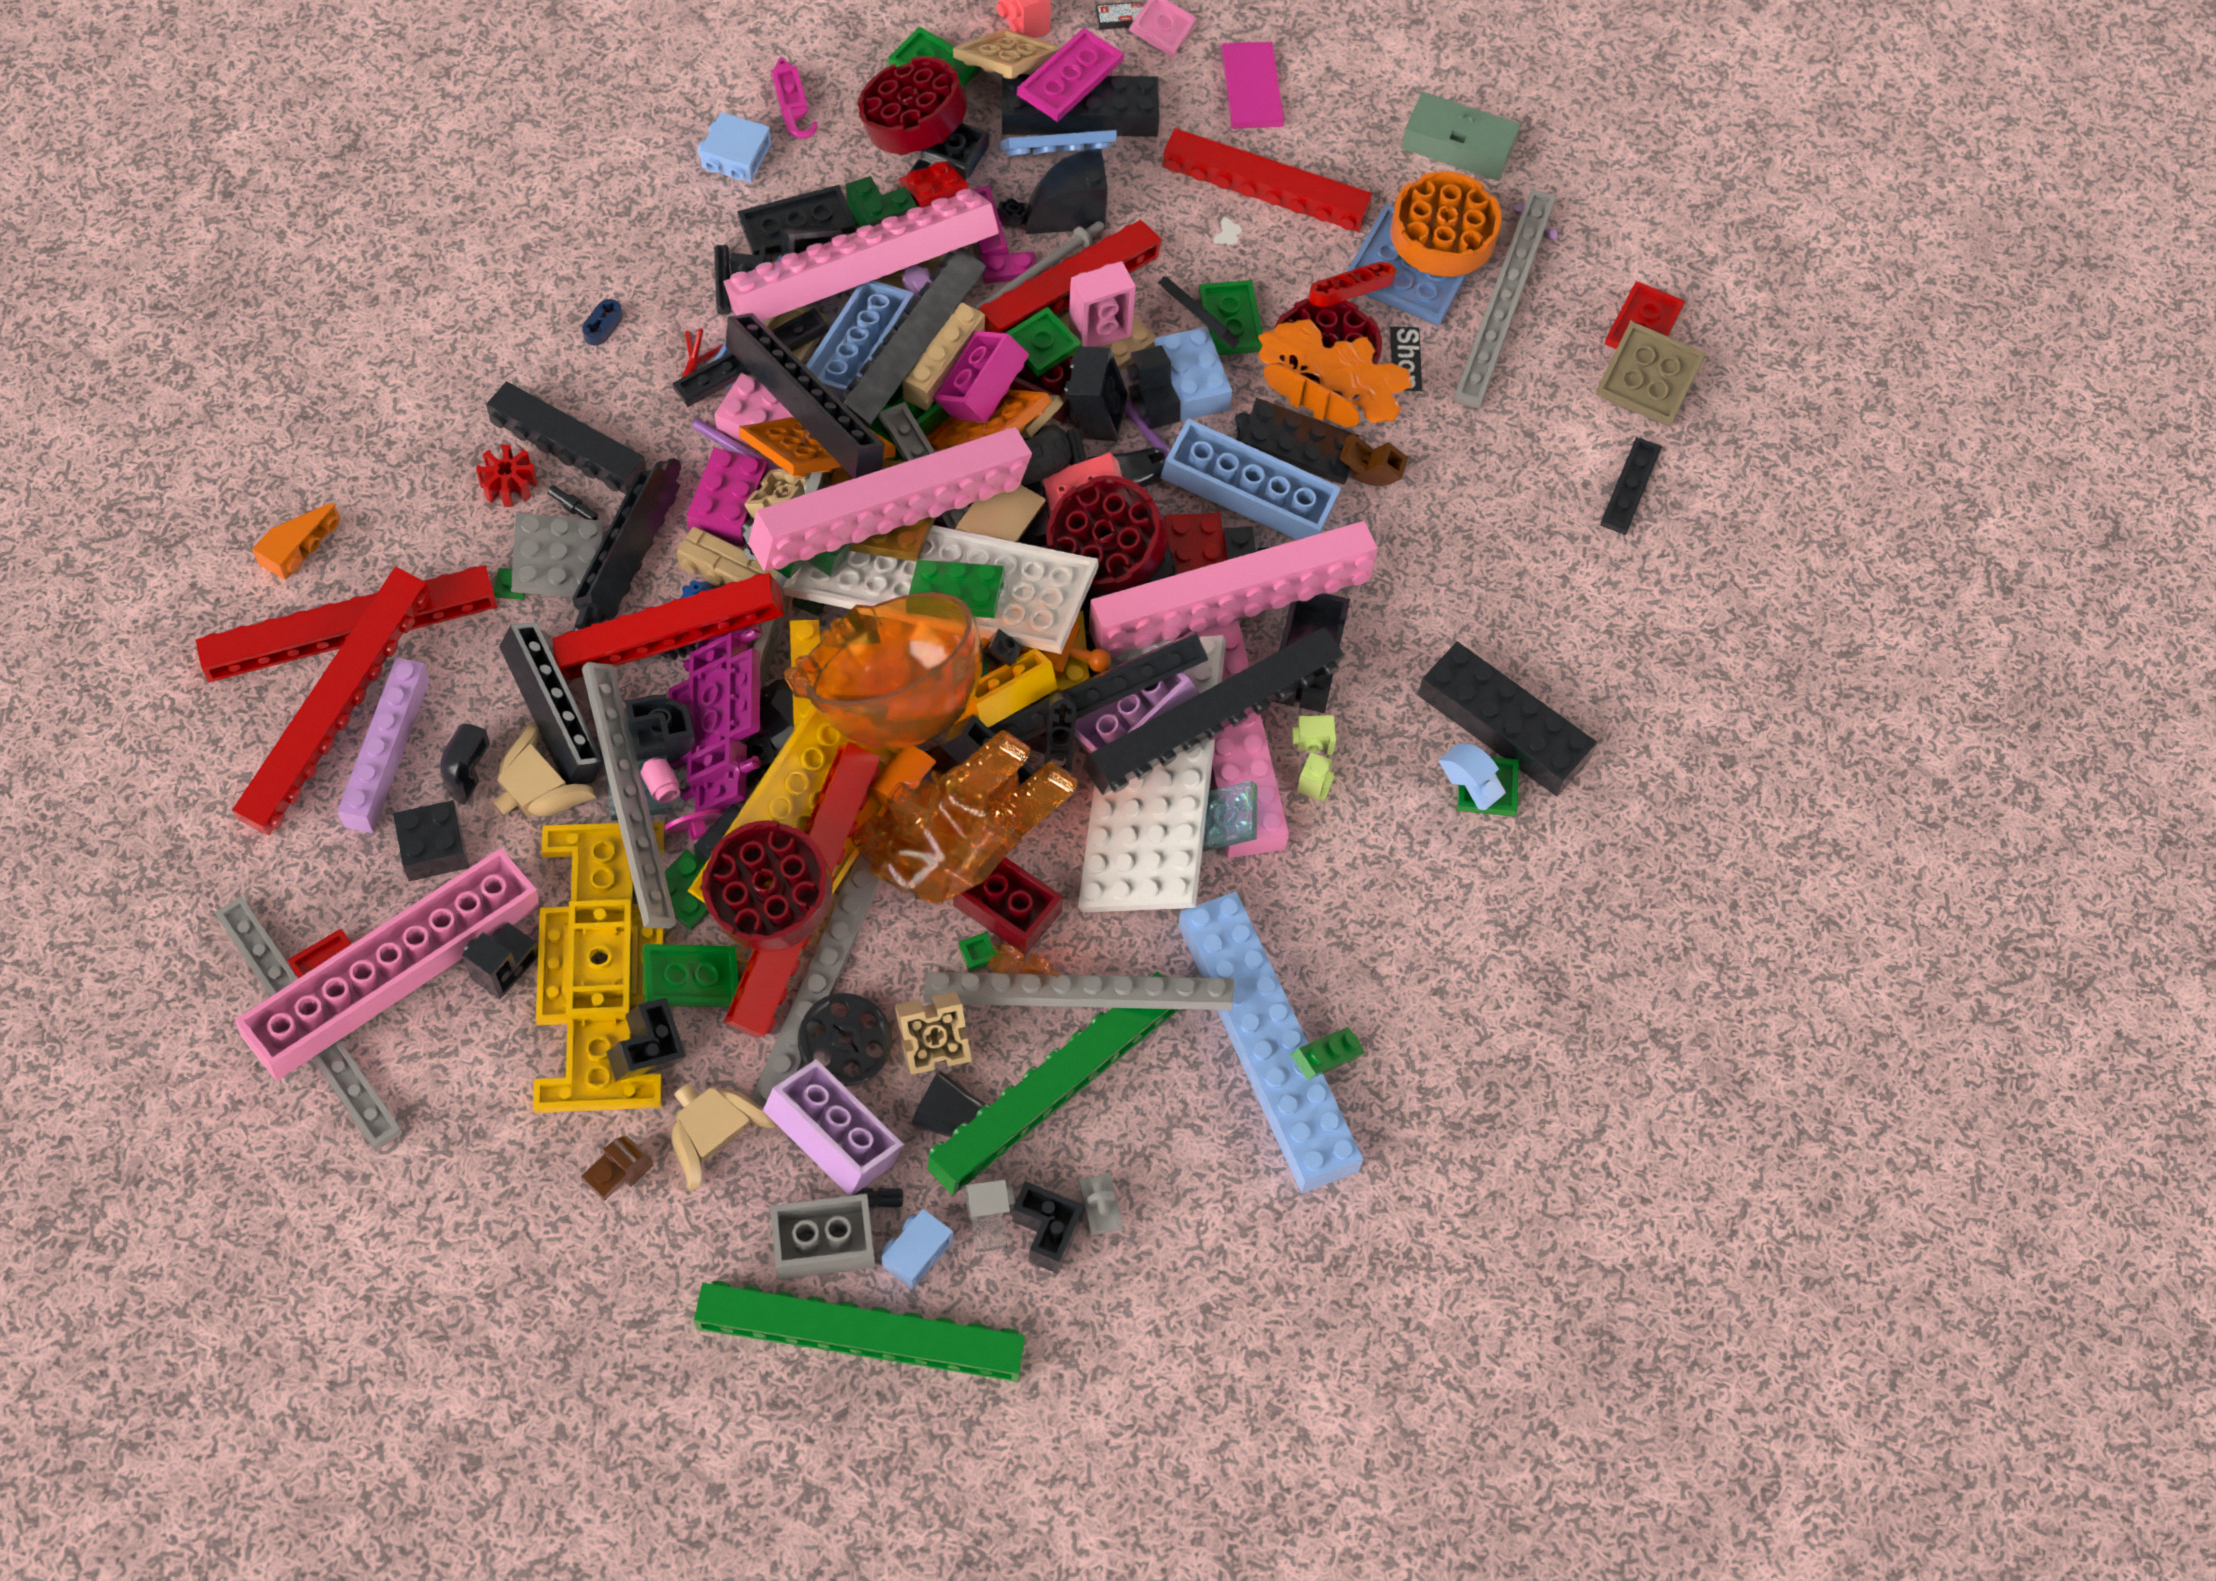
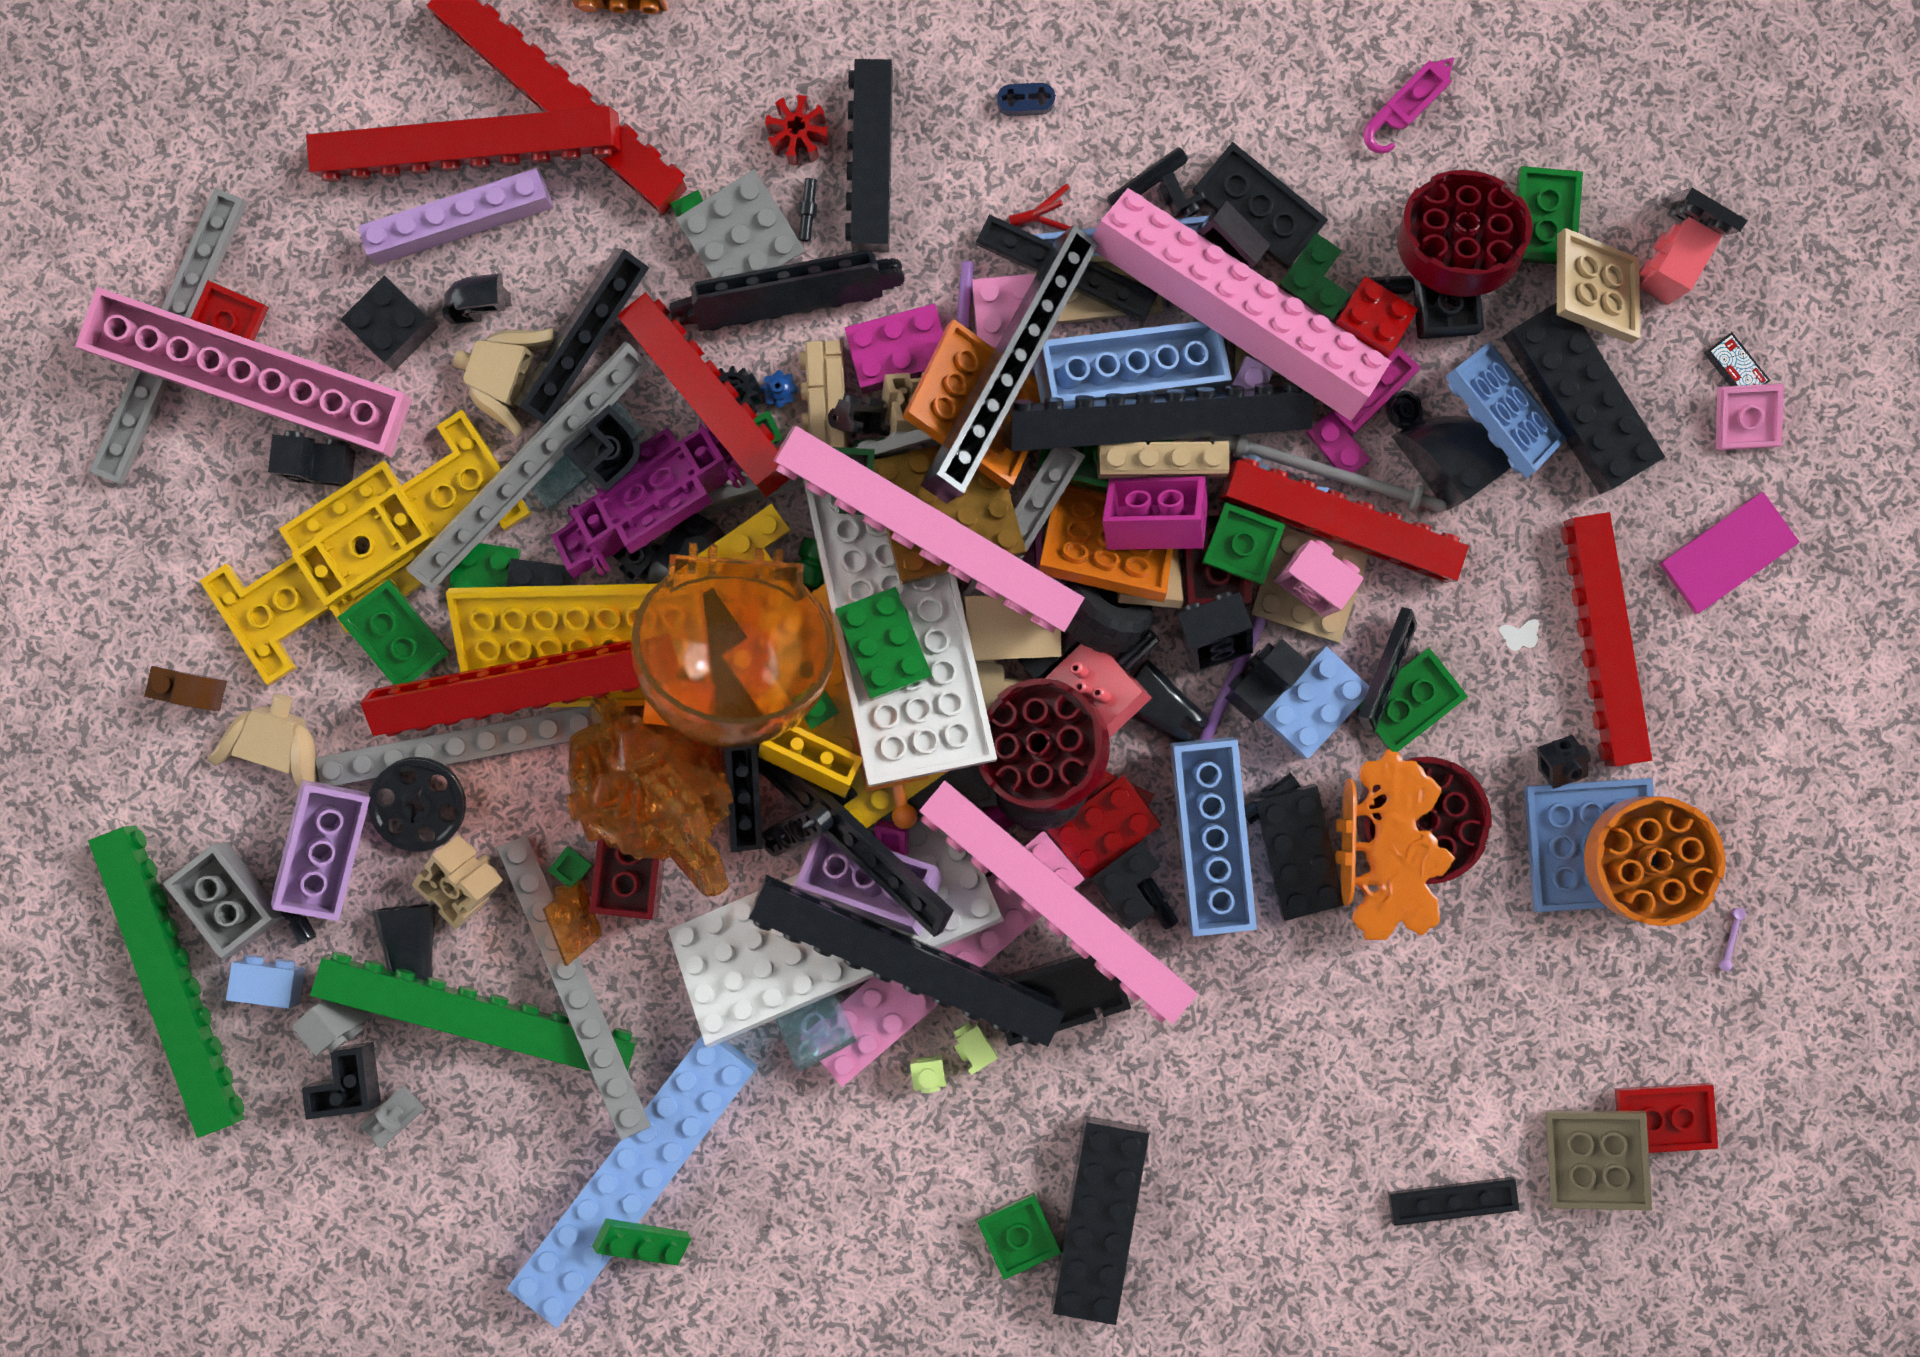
camera: 65 degrees right, 25 degrees up
black brick [606,998,686,1082] -> none
bright pink brick [640,758,680,804] -> none
dark pink piece [664,809,724,841] -> none
light blue brick [698,112,771,183] -> none
dark red brick [702,820,832,951] -> none
black bracket [977,629,1022,669] -> none
dark pink plate [1017,28,1124,122] -> none
red beam [1308,262,1396,307] -> none
reddish brown brick [1339,434,1408,486] -> none
black sticker [1390,326,1423,392] -> none
sand green brick [1401,91,1520,181] -> none
light blue brick [1438,743,1506,810] -> none
light grey plate [1454,189,1556,409] -> none
none -> black brick [1537,735,1591,789]

